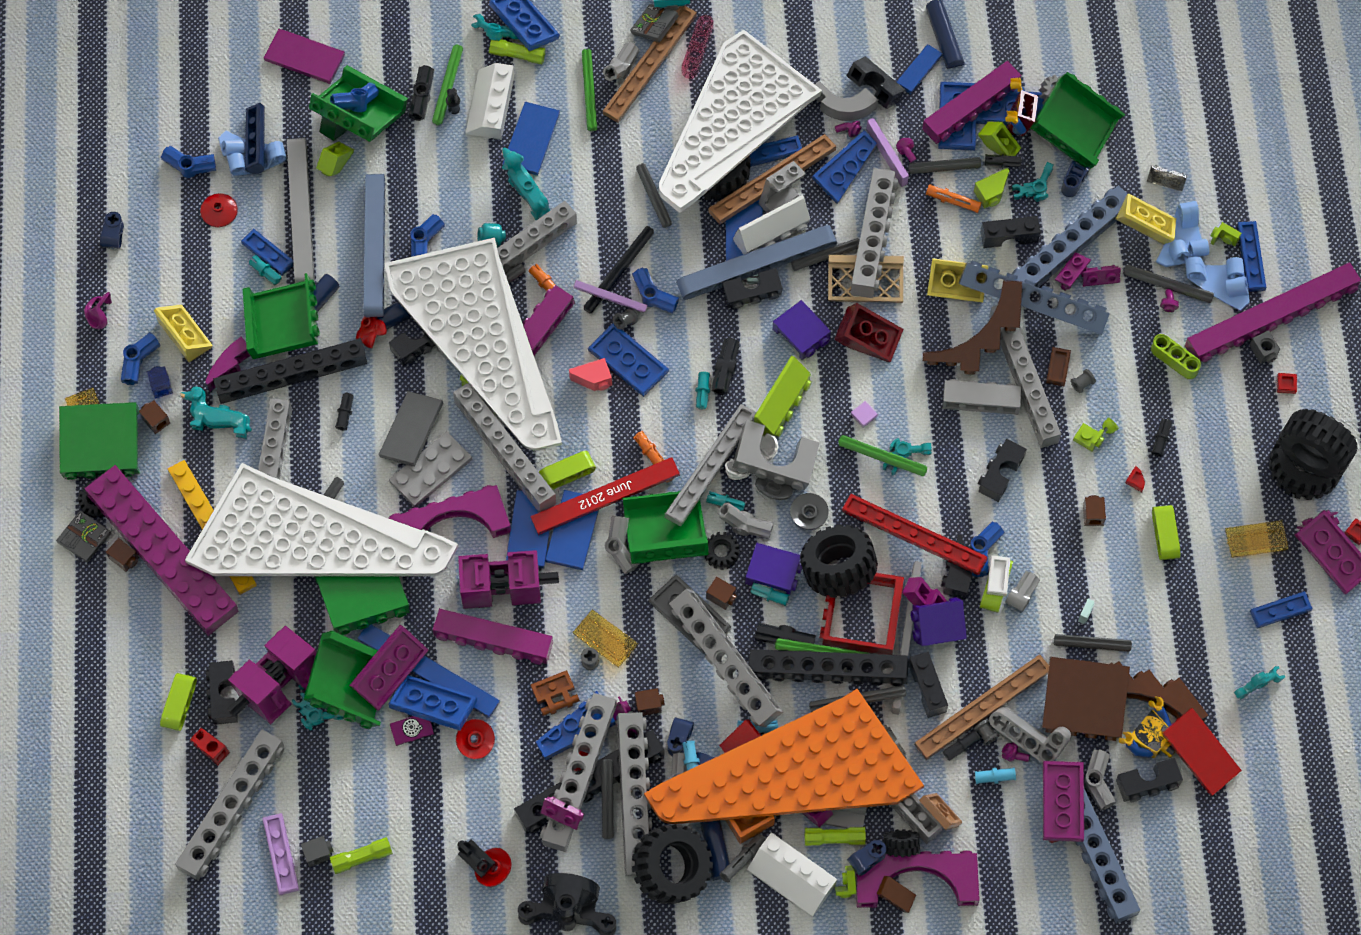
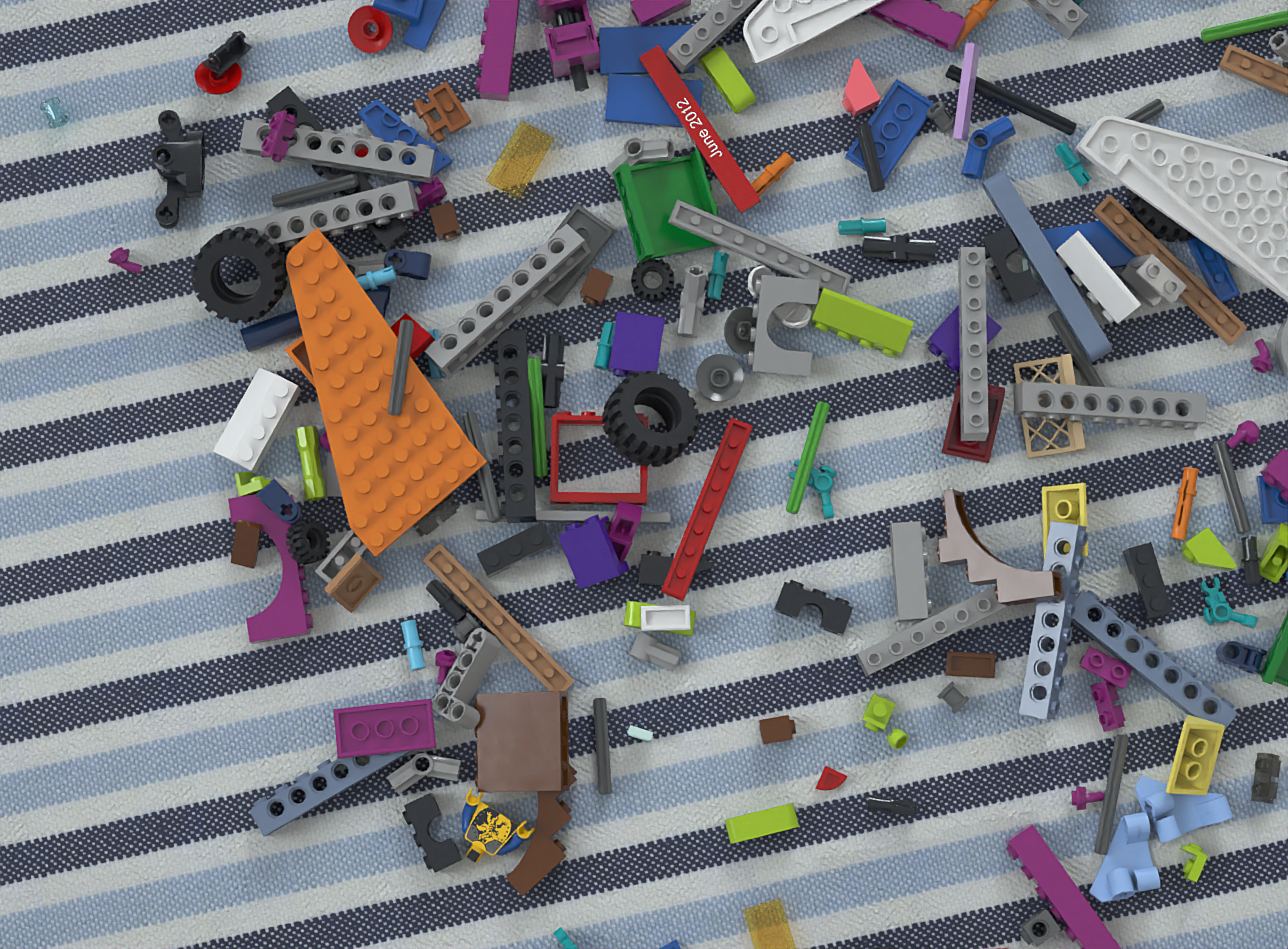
camera: 80 degrees right, 15 degrees up
dark grey bush [581,647,599,671] -> none
dark grey pin [719,833,766,883] -> none
blue wing [812,130,877,204] -> none
lavender tile [851,401,878,428] -> none
lavender tile [866,118,909,187] -> none
blue piece [970,521,1005,577] -> none
lime beam [1151,334,1201,379] -> none
red tile [1161,708,1242,796] -> none
blue tile [1237,221,1267,292] -> none
none -> dark grey axle [388,320,414,416]
none -> black axle [856,123,885,192]
none -> light grey brick [958,247,989,441]
none -> teal axle [1054,142,1092,188]

